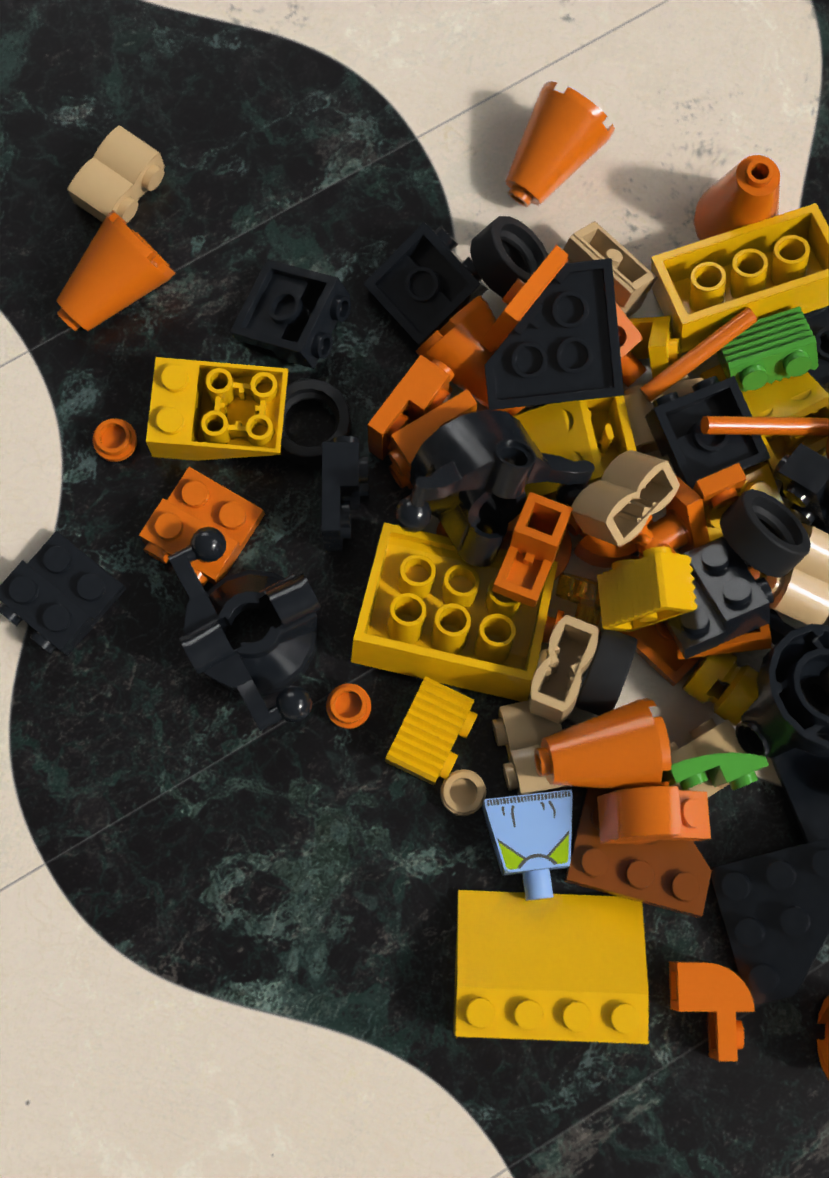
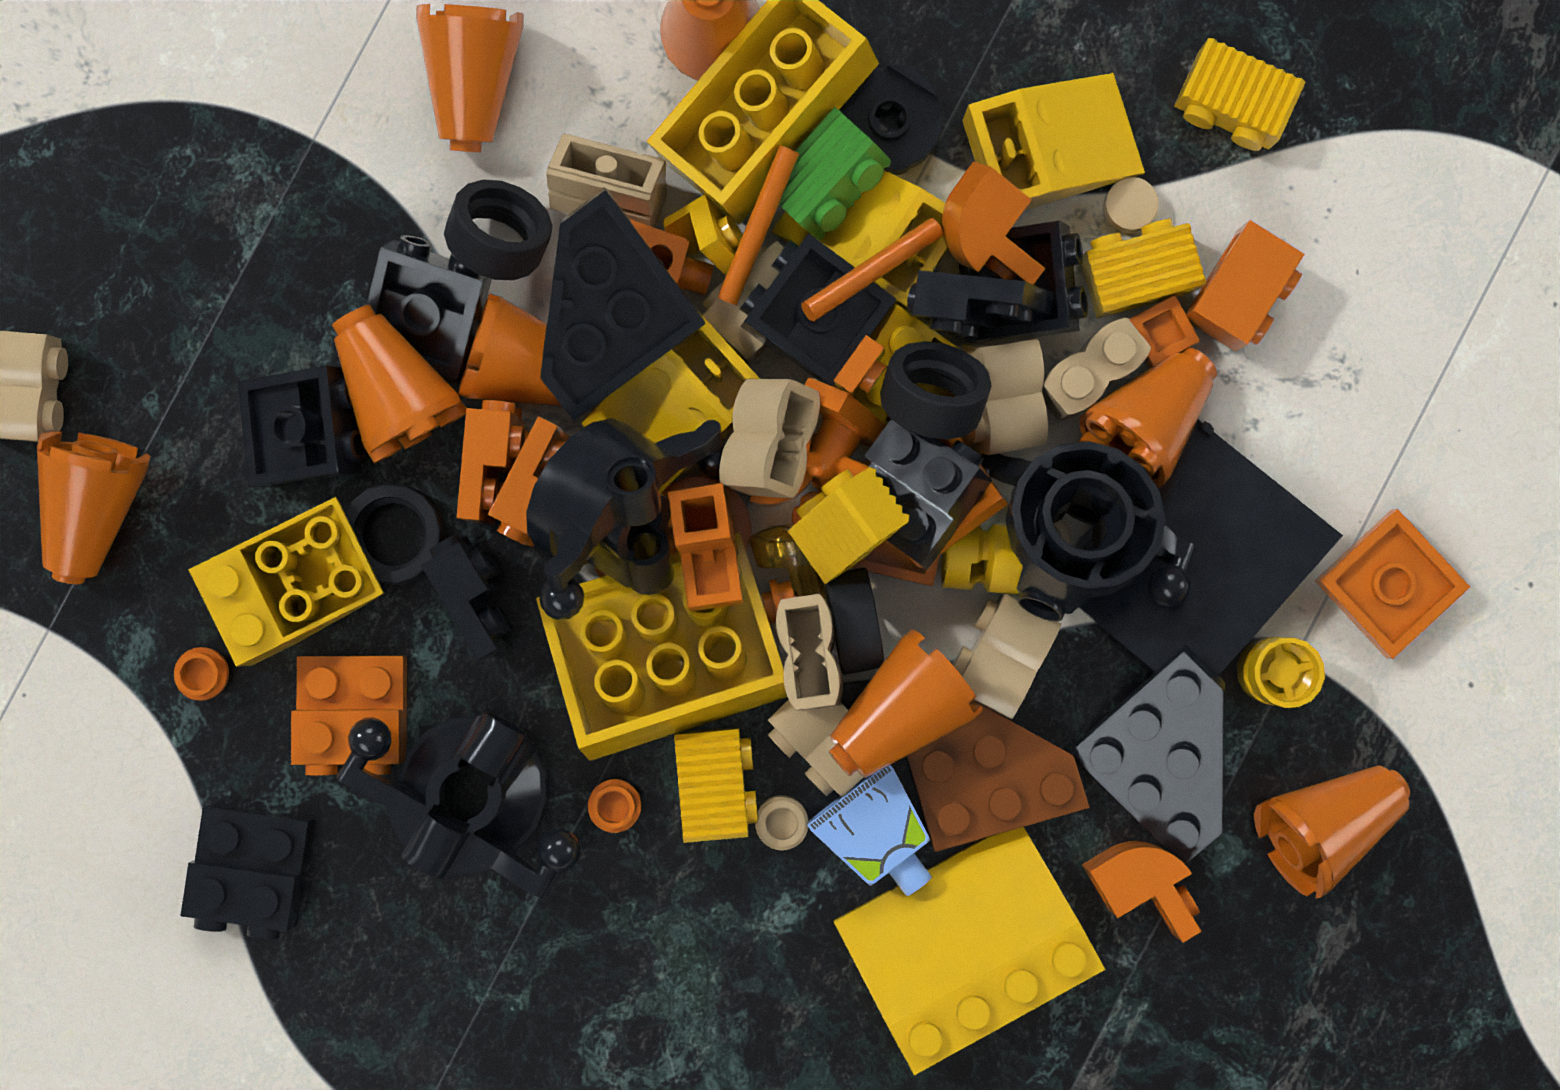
camera: 30 degrees left, 10 degrees up
orange plate [480,245,569,353] -> none
orange brick [597,786,711,845] -> none
bright green slope [662,753,769,791] -> none
none -> orange cone [332,304,466,464]

